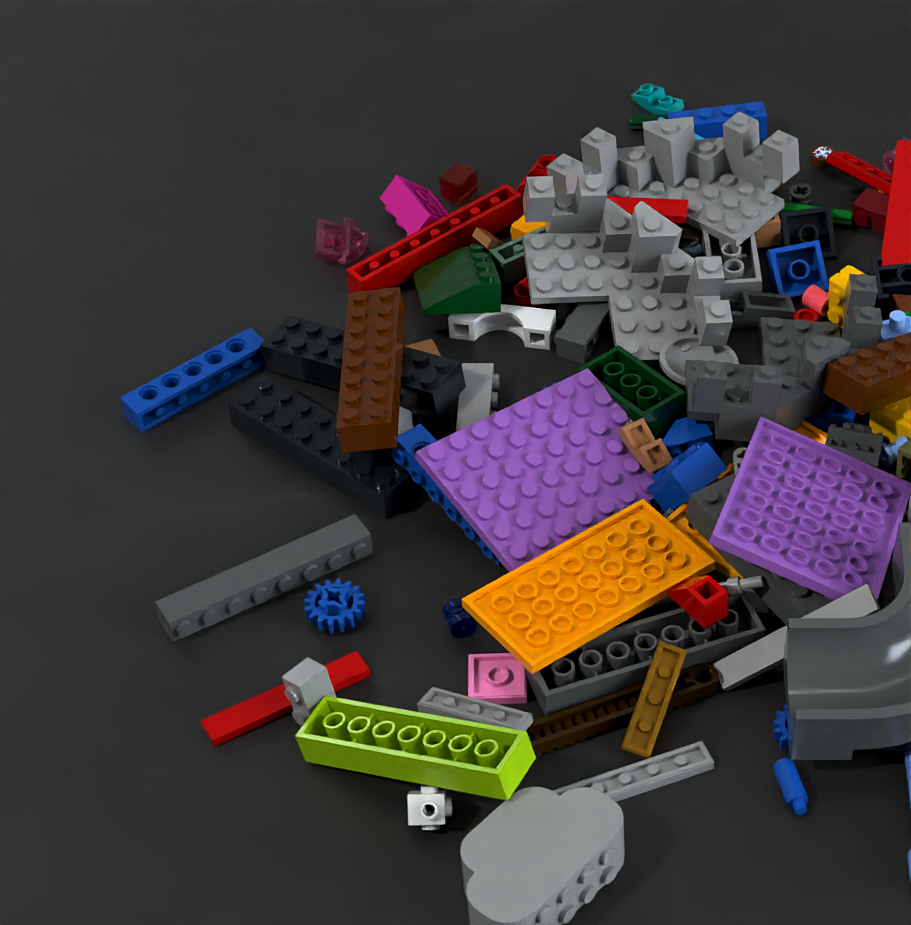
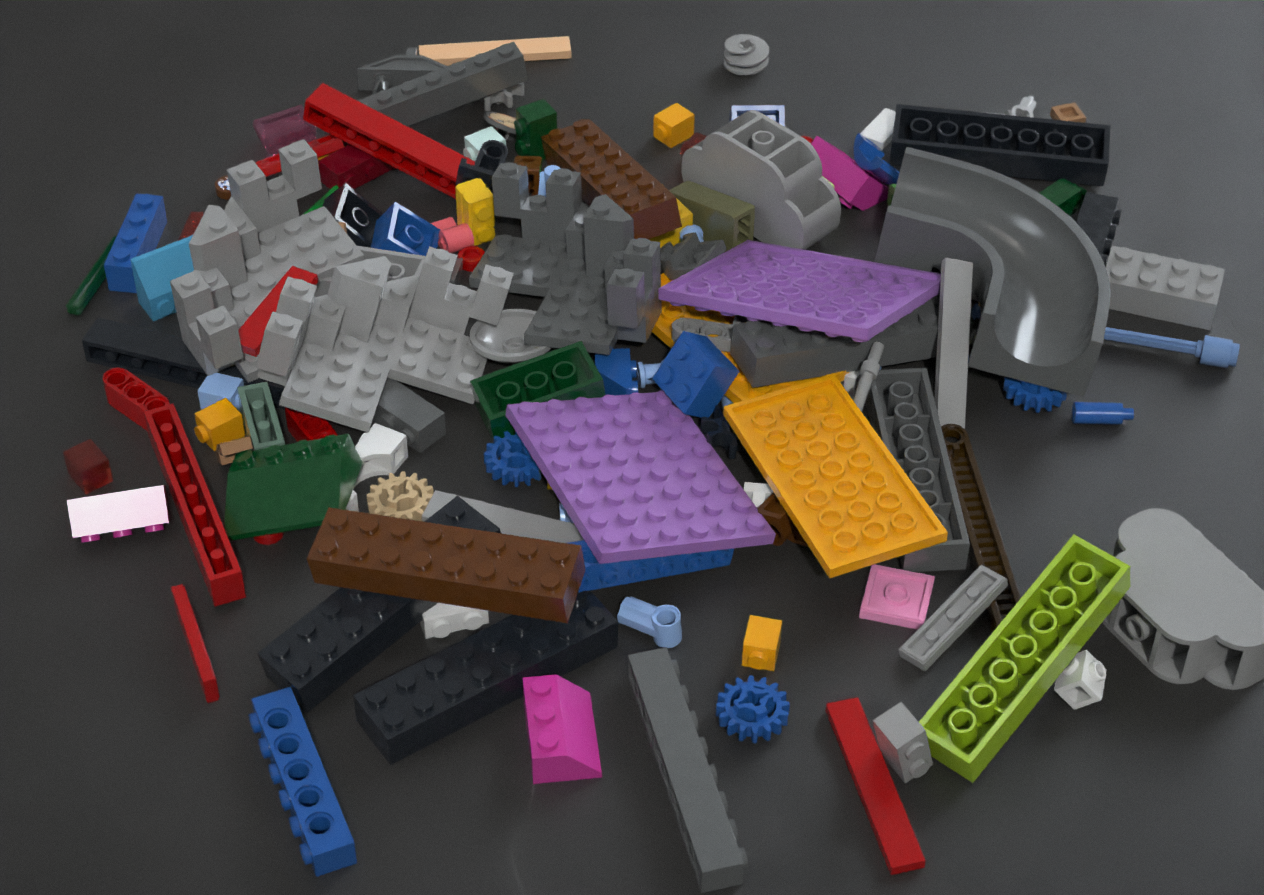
camera: 80 degrees left, 0 degrees up
clear pink slope [315,217,369,264] -> none
clear blue wheel [442,598,477,638] -> none
light grey tile [552,741,714,802] -> none
medium nougat slope [618,418,673,473] -> none
pearl gold tile [620,640,687,760] -> none
teal slope [631,84,685,115] -> none
red slope [668,575,728,629] -> none
none -> red tile [171,584,220,703]
none -> tan gear [367,471,434,521]
none -> dark pink slope [523,674,602,784]
none -> light blue piece [617,596,682,648]
none -> light orange brick [742,615,782,671]

